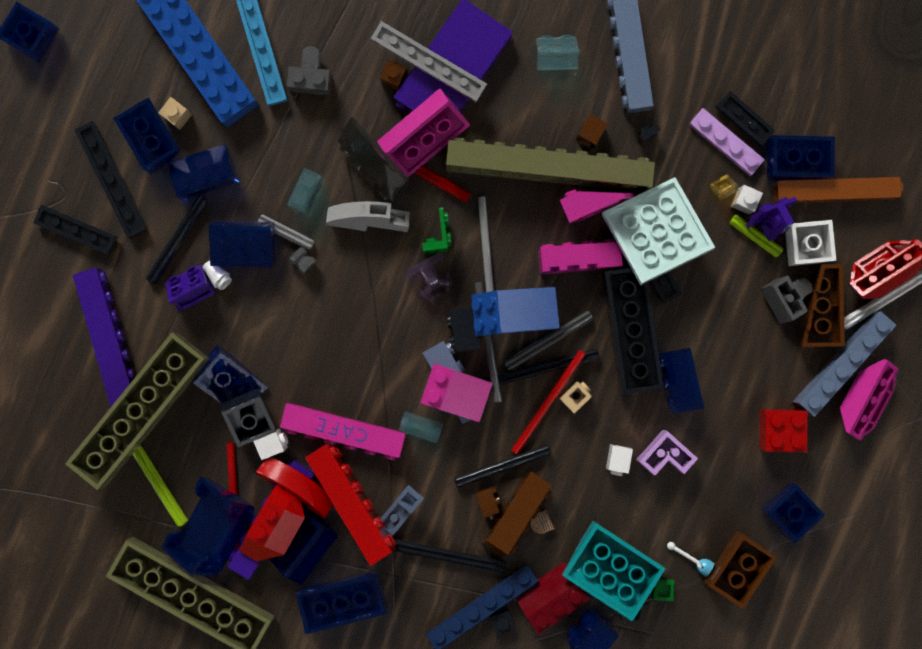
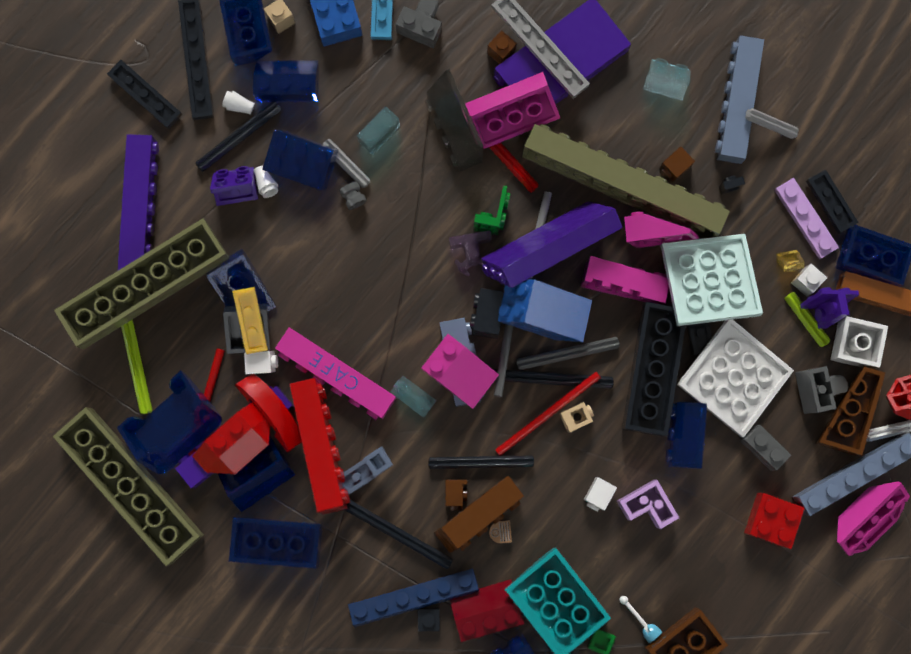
camera: 20 degrees right, 5 degrees down
light grey slope [326,201,410,232] -> none
clear blue brick [761,482,825,543] -> none
none -> white cone [222,91,254,115]
none -> yellow tile [233,287,268,354]
none -> dark purple brick [481,201,623,288]
none -> white plate [677,319,794,438]
none -> dark grey brick [740,425,791,471]
none -> light grey axle [745,108,799,139]

